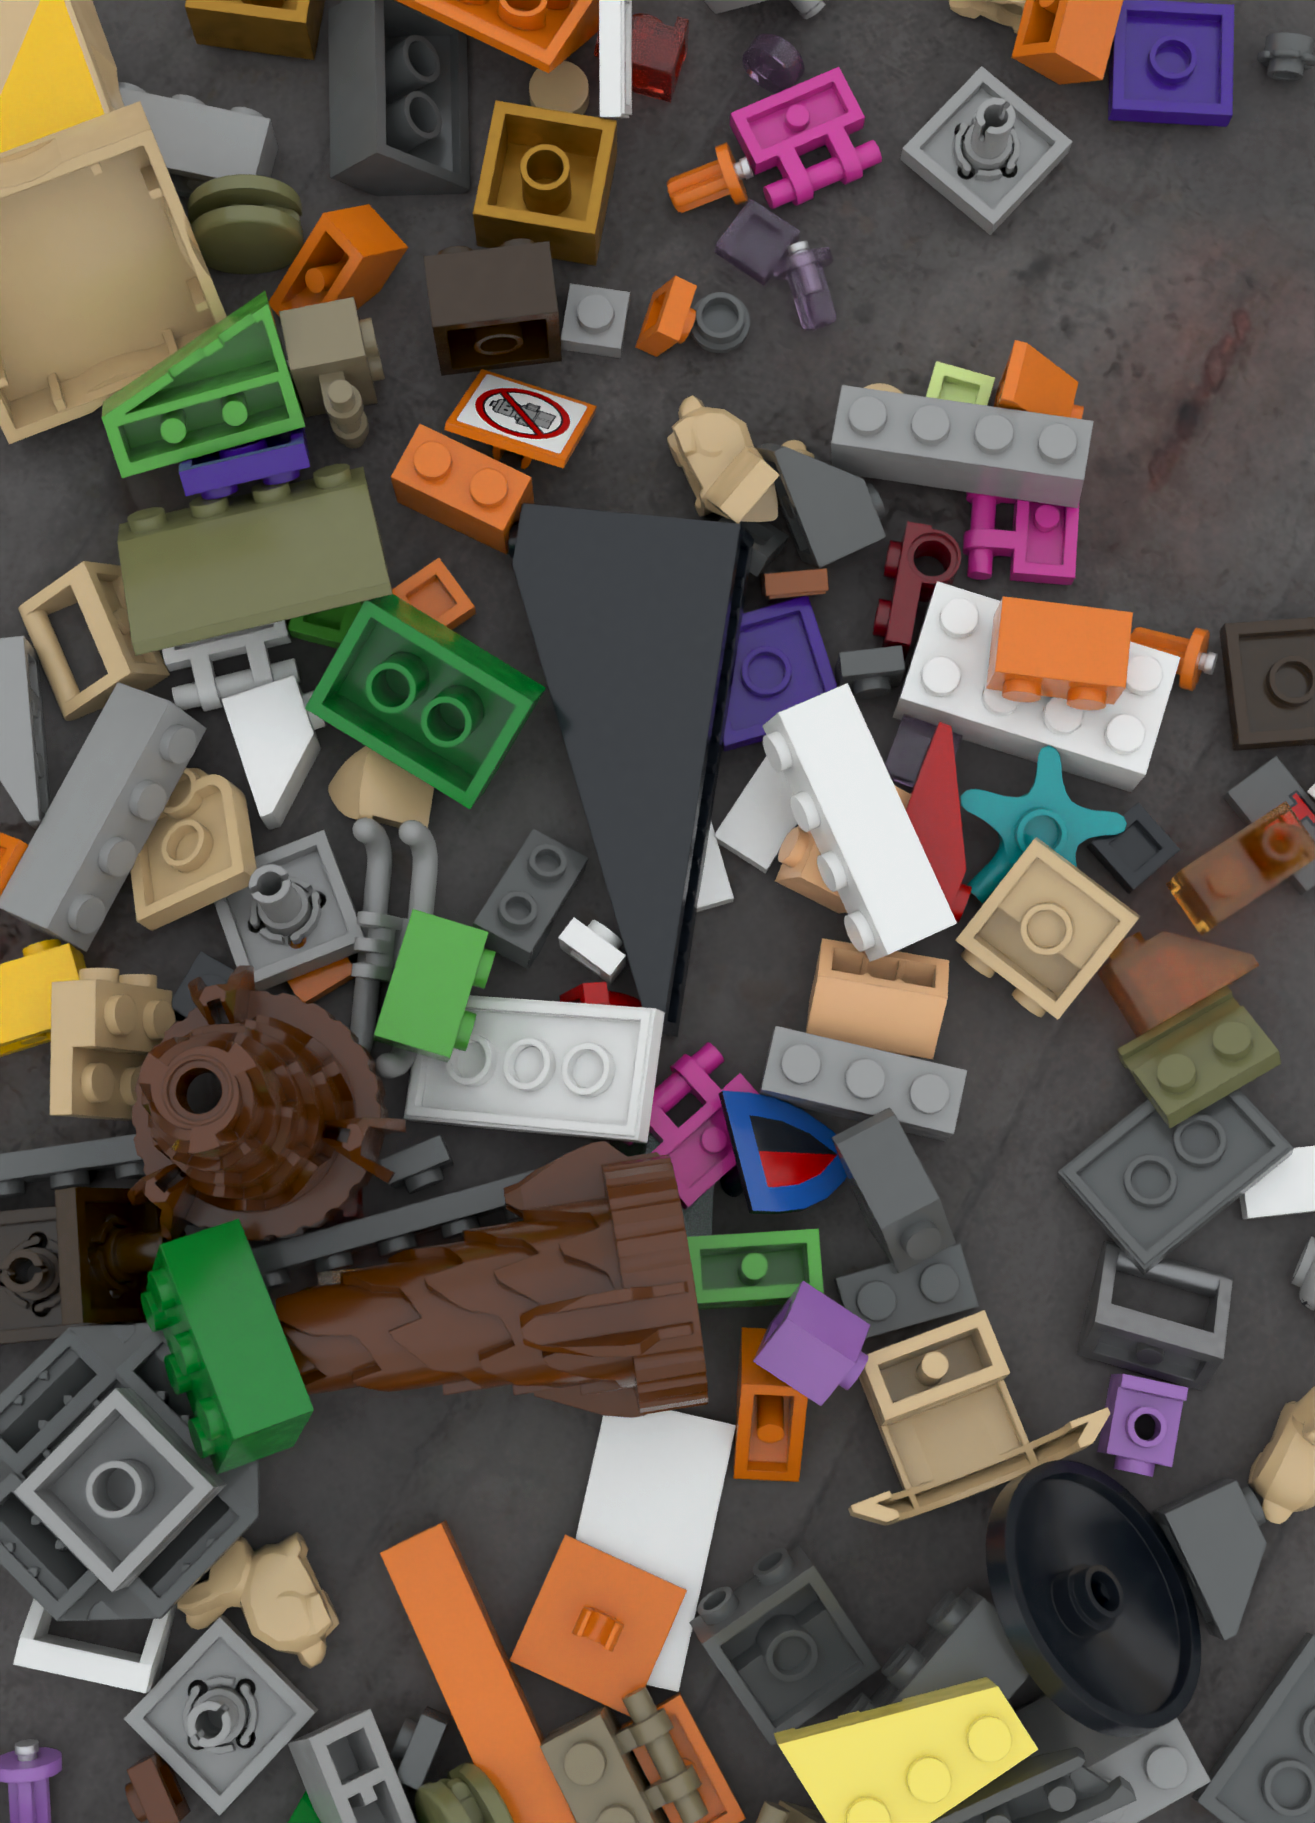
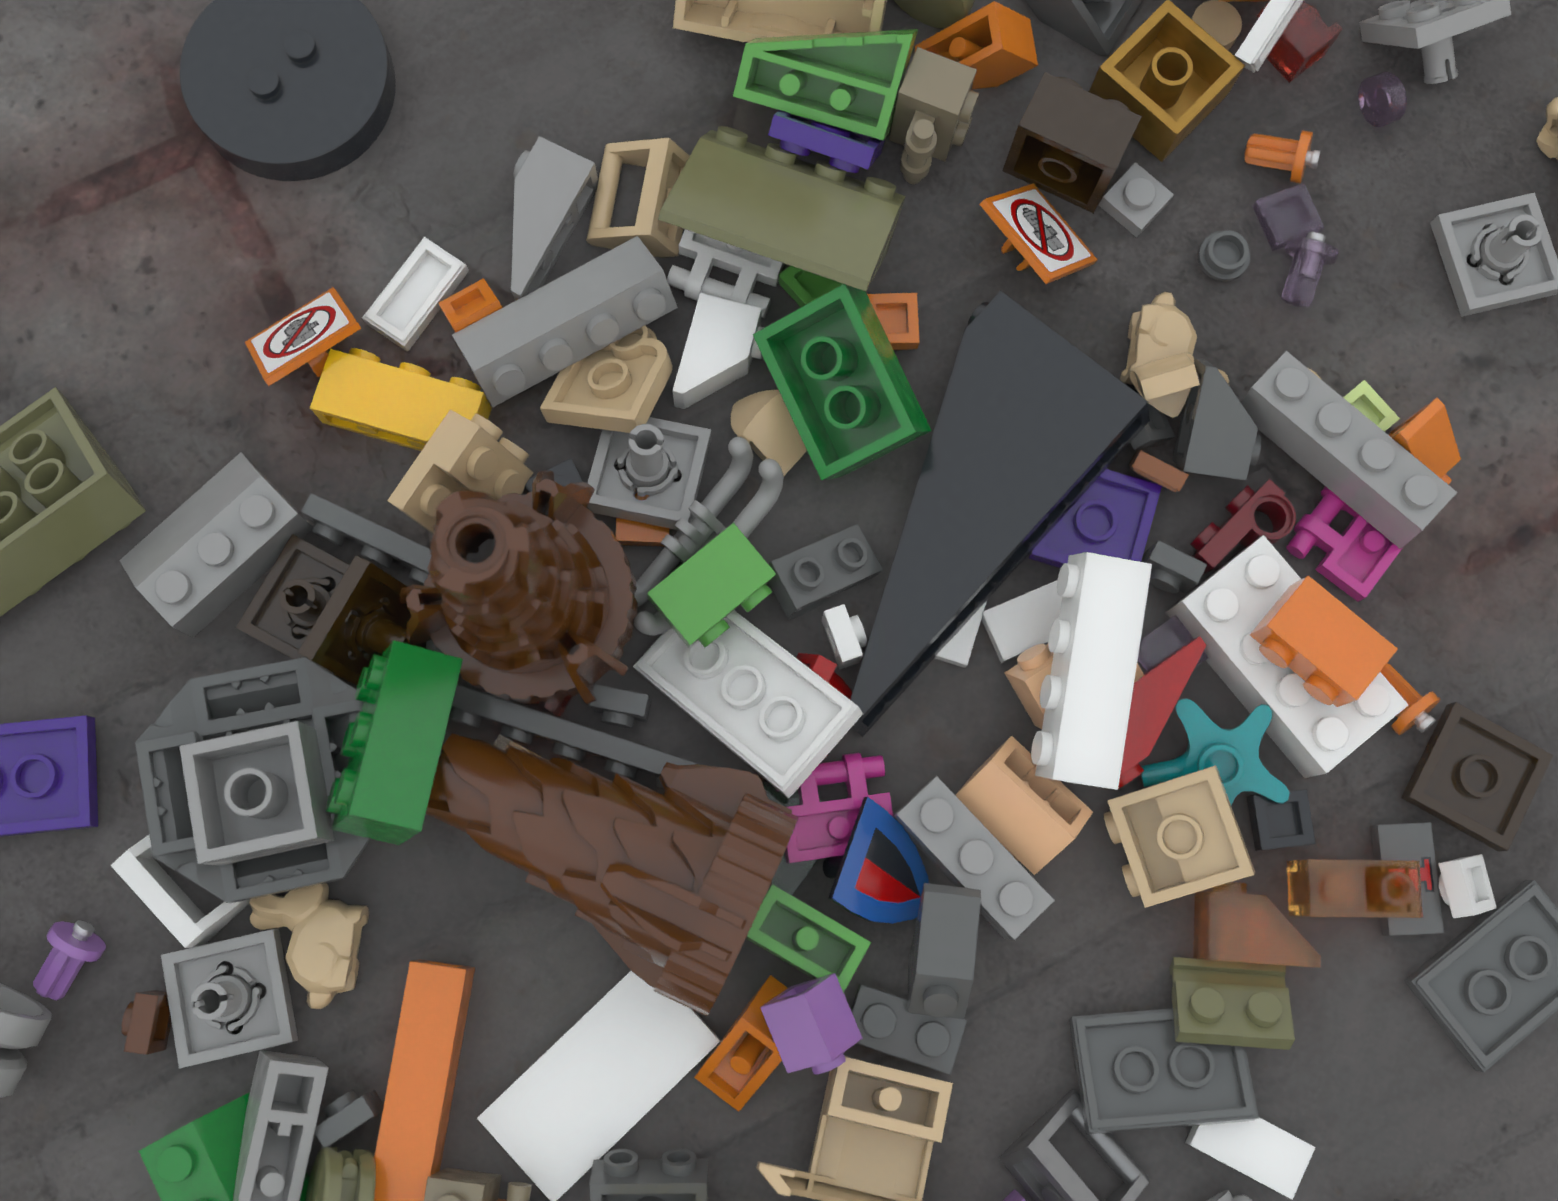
camera: 30 degrees right, 0 degrees up
orange brick [391,424,534,555] -> none
orange piece [509,1534,687,1717] -> none
orange plate [635,276,697,357] -> none
dark pink plate [729,67,882,209] -> none

